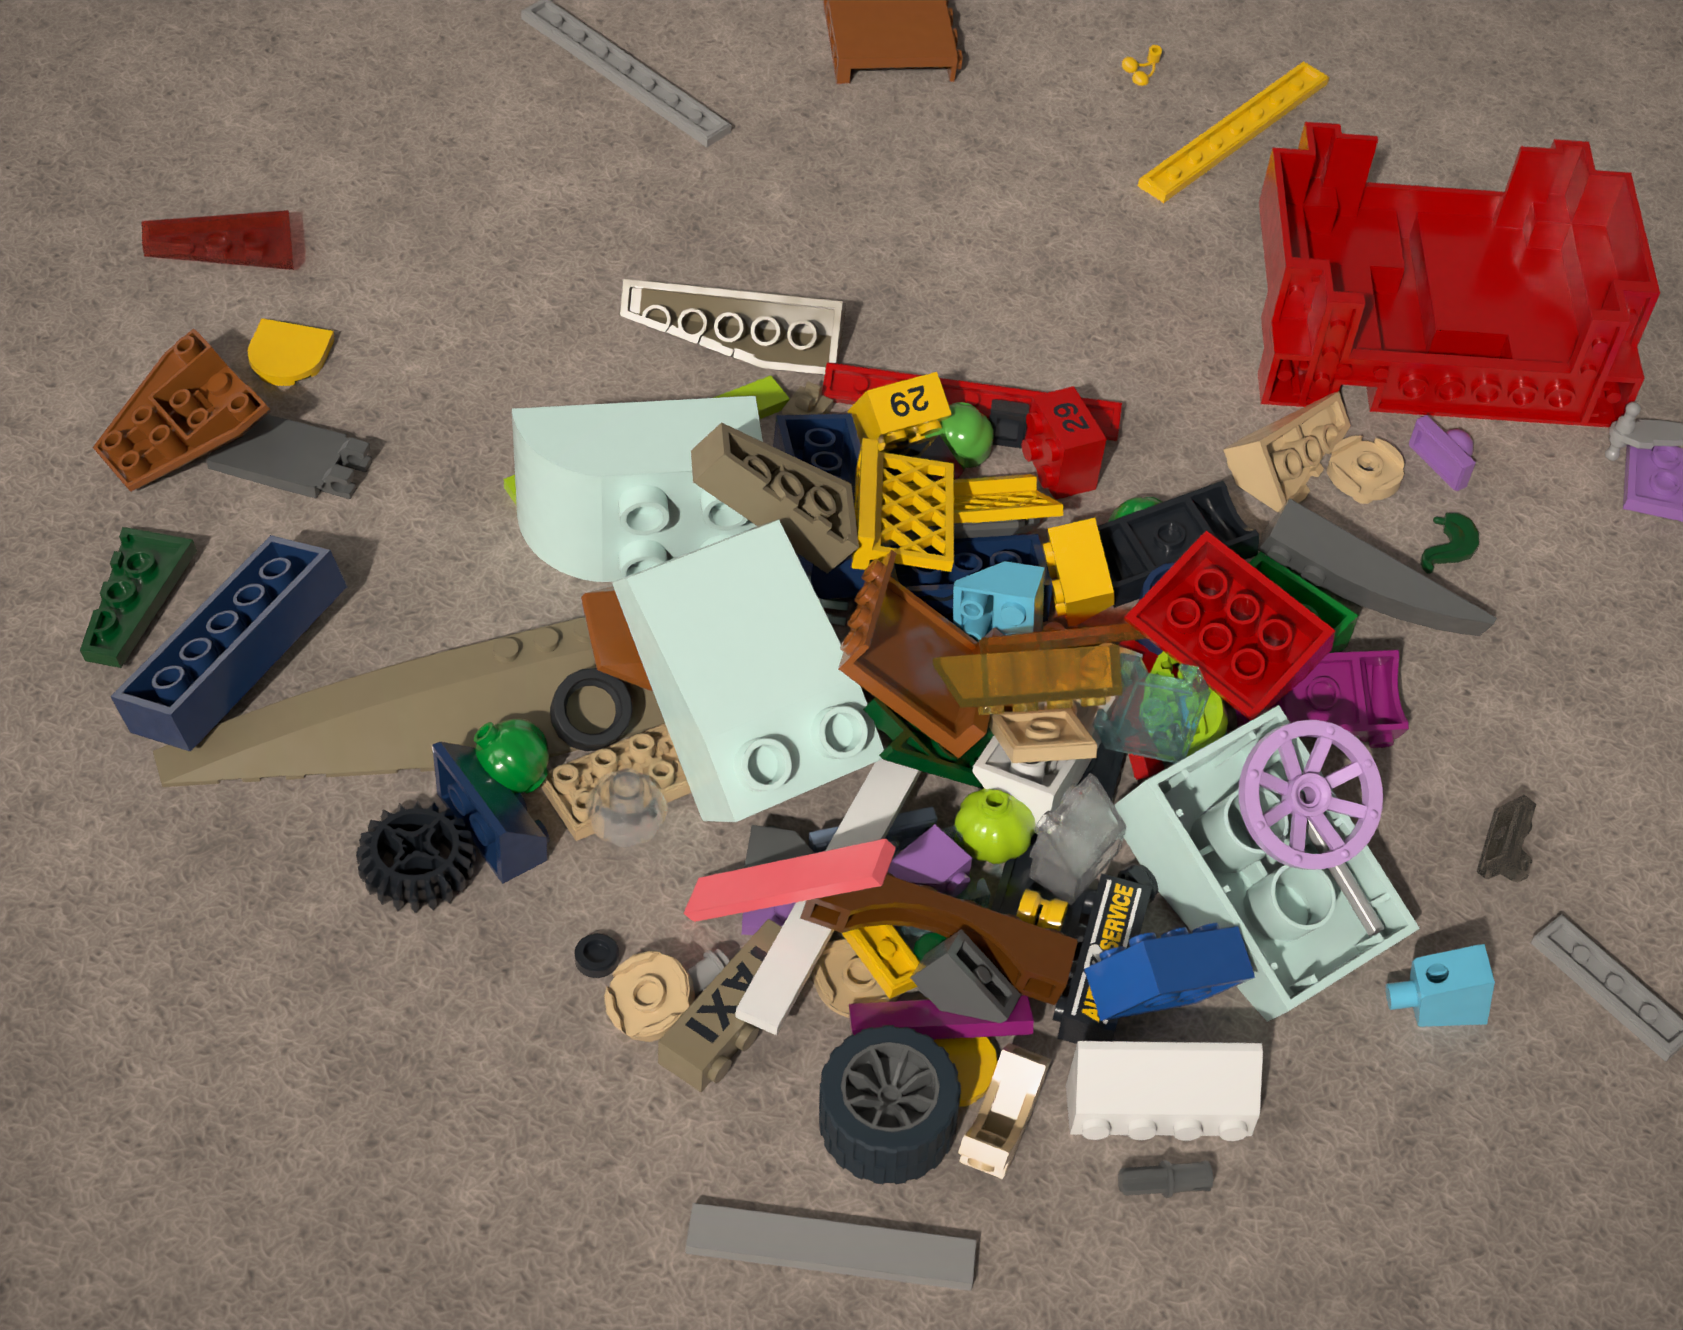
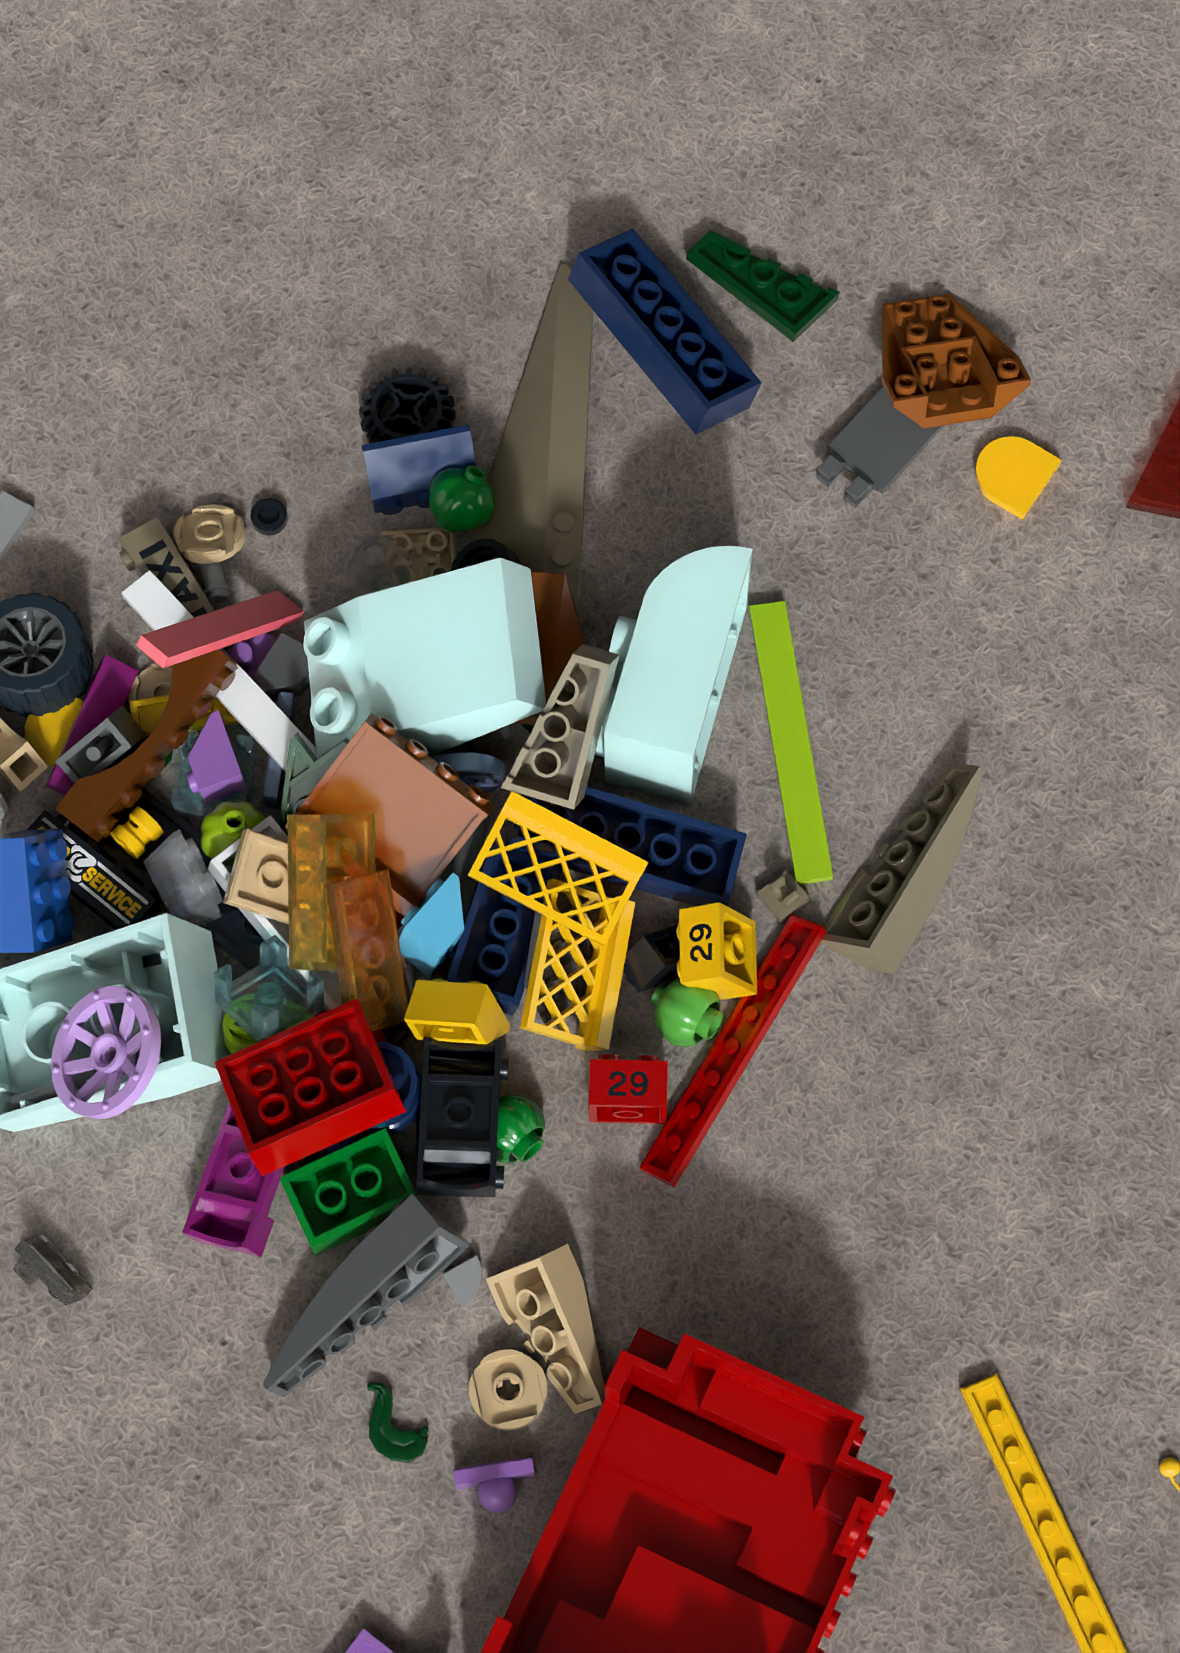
camera: 120 degrees right, 20 degrees up
black slope [989,399,1029,449] -> none

